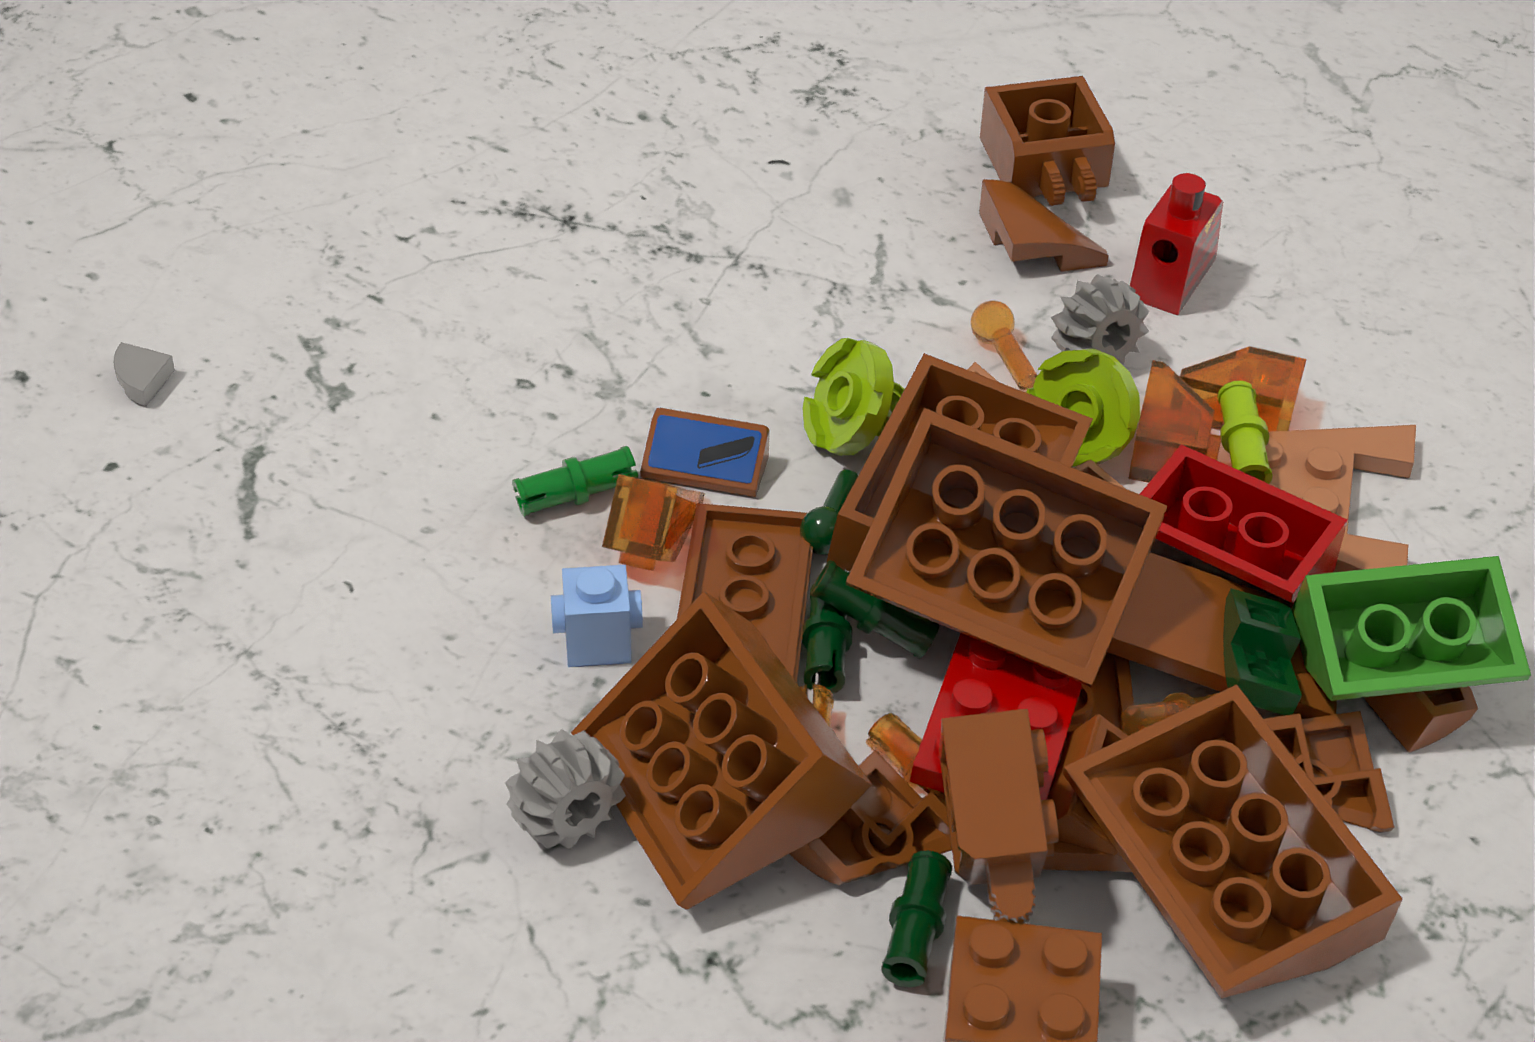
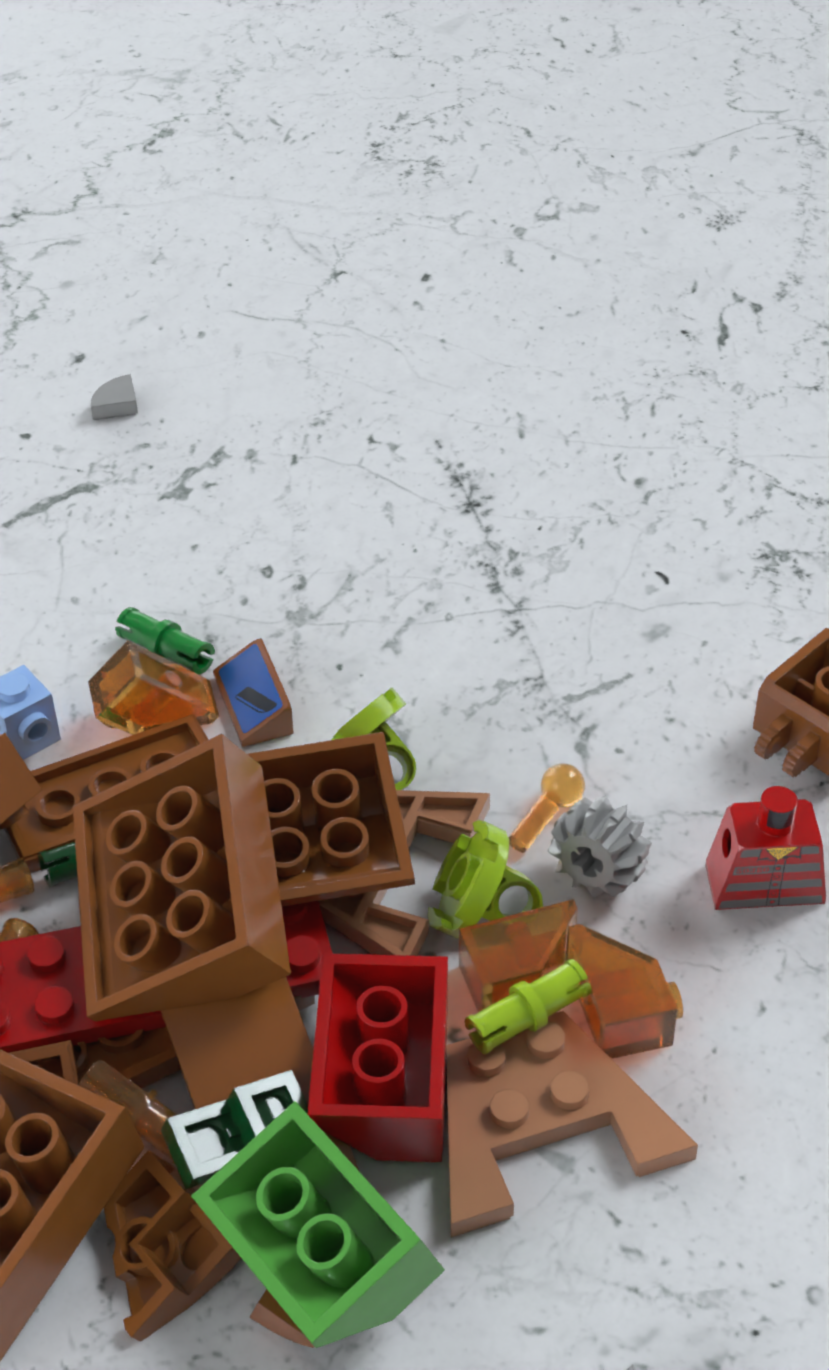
camera: 60 degrees right, 0 degrees up
dark orange slope [979,179,1109,272] -> none

